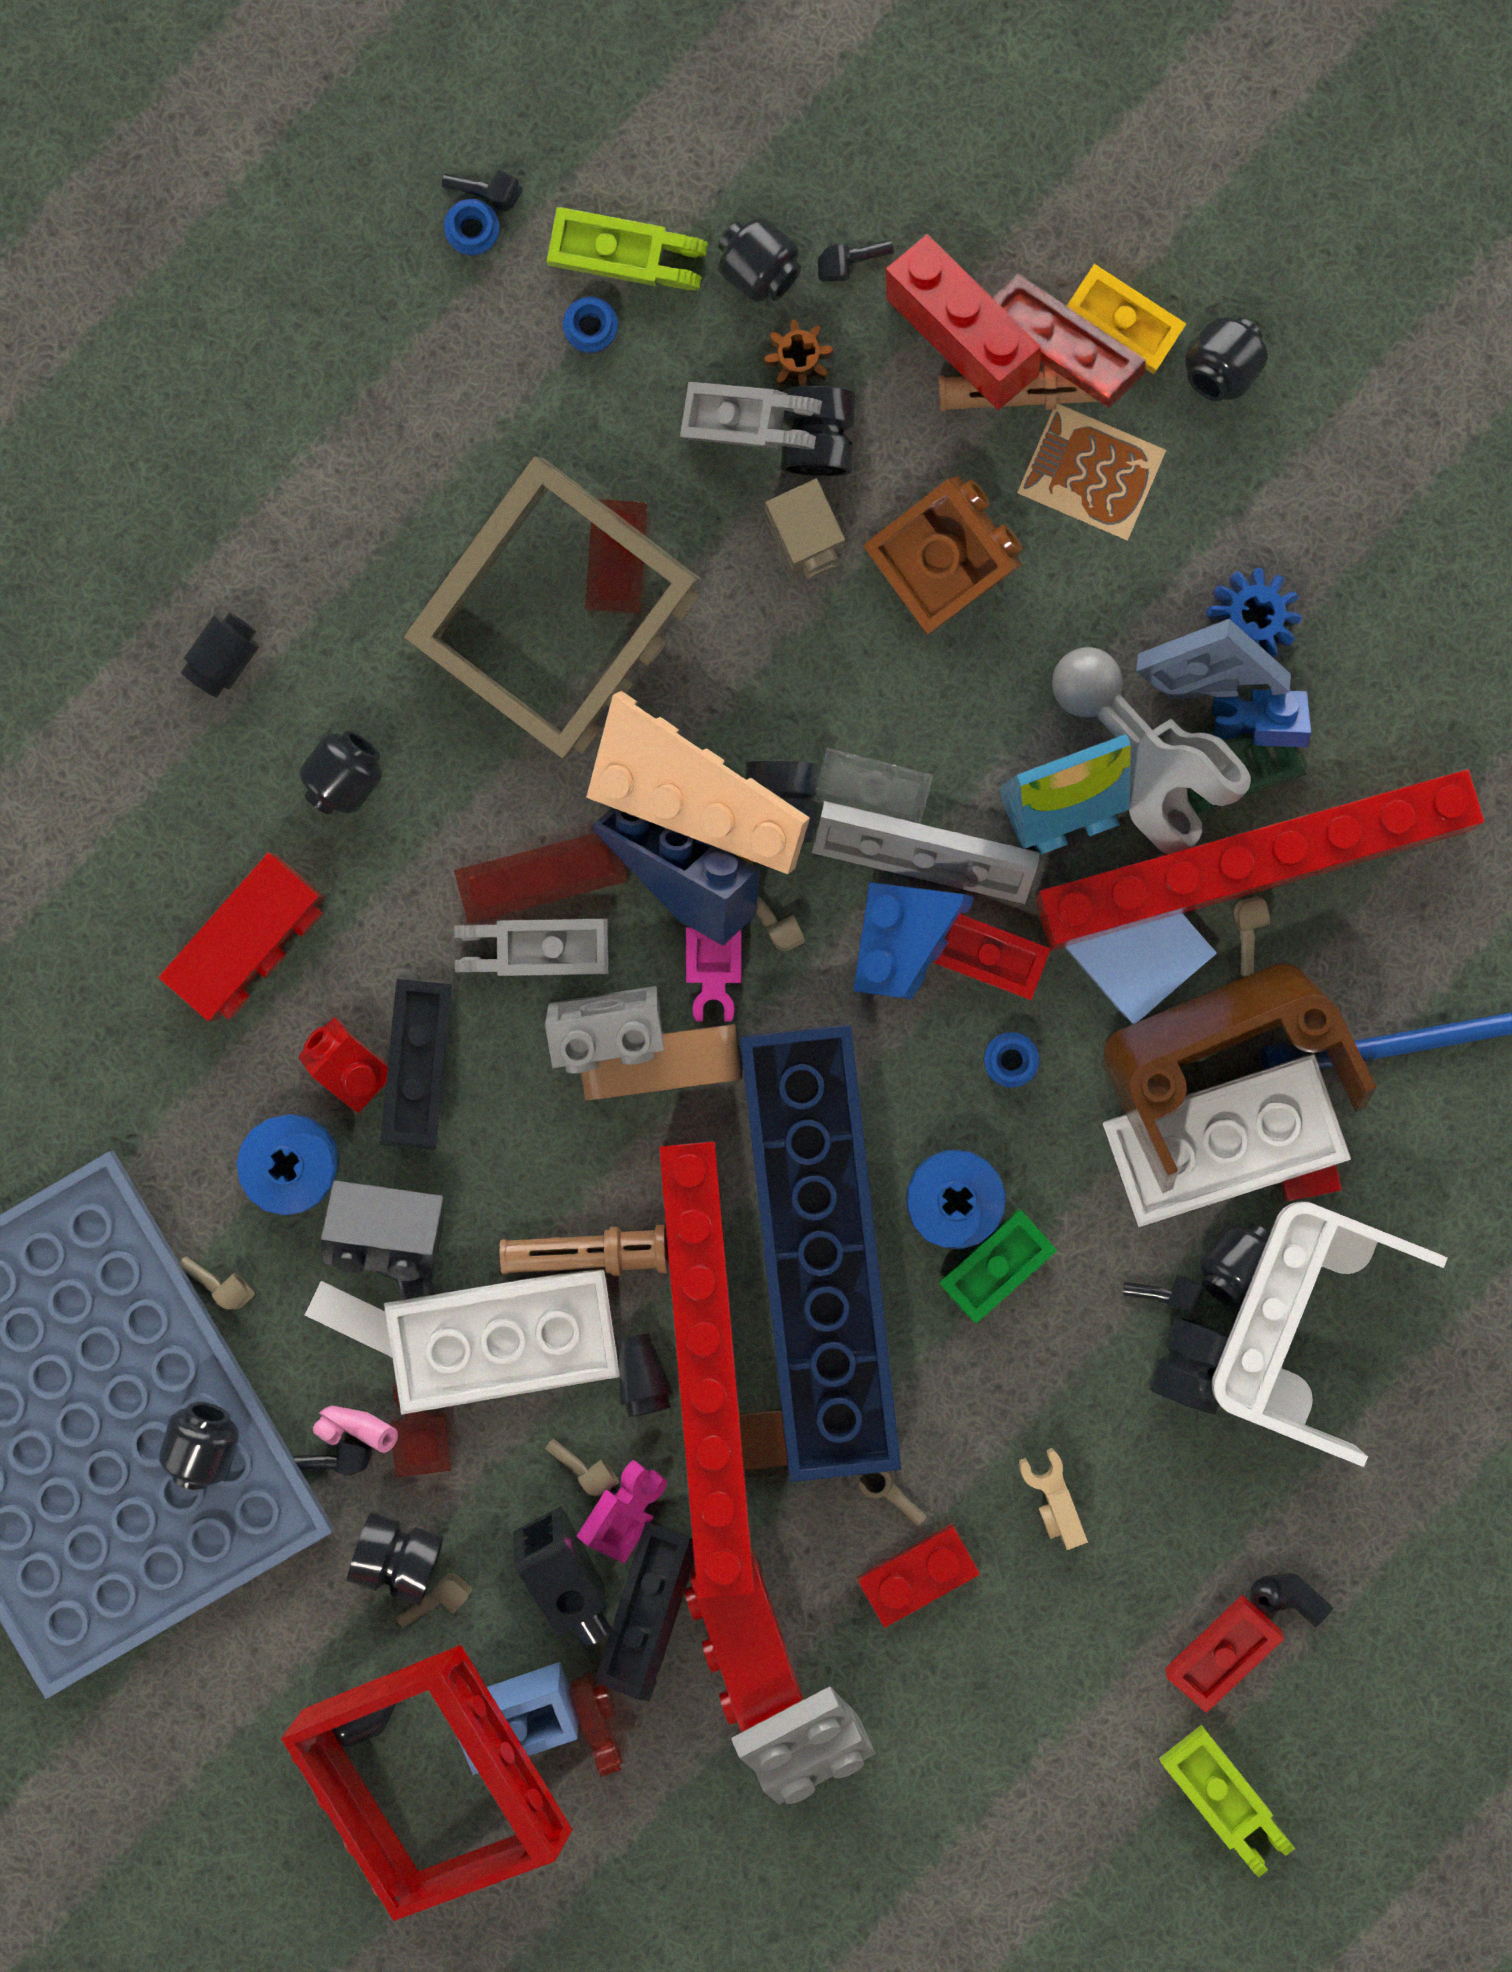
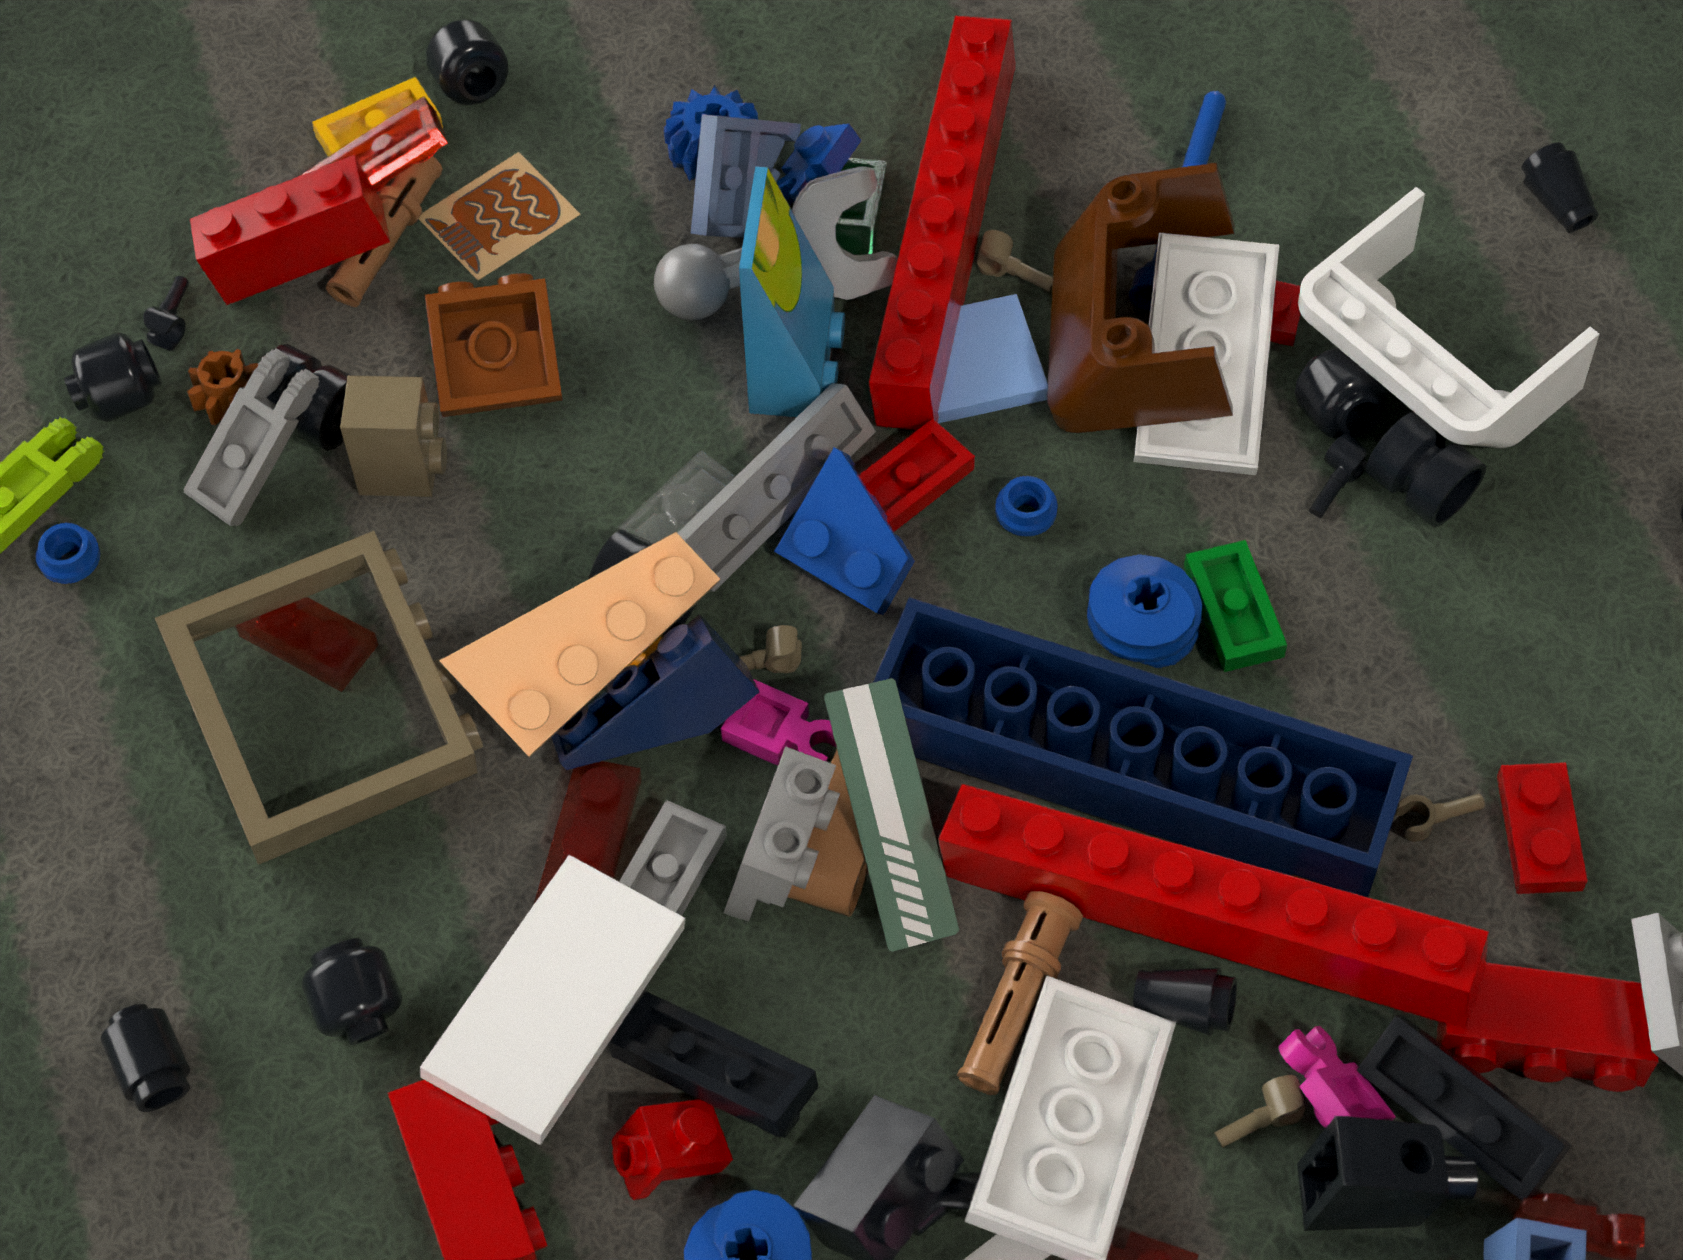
camera: 65 degrees left, 30 degrees down
tan plate [1019,1448,1088,1550] -> none
none -> white tile [420,855,685,1145]
none -> sand green sticker [824,679,959,952]

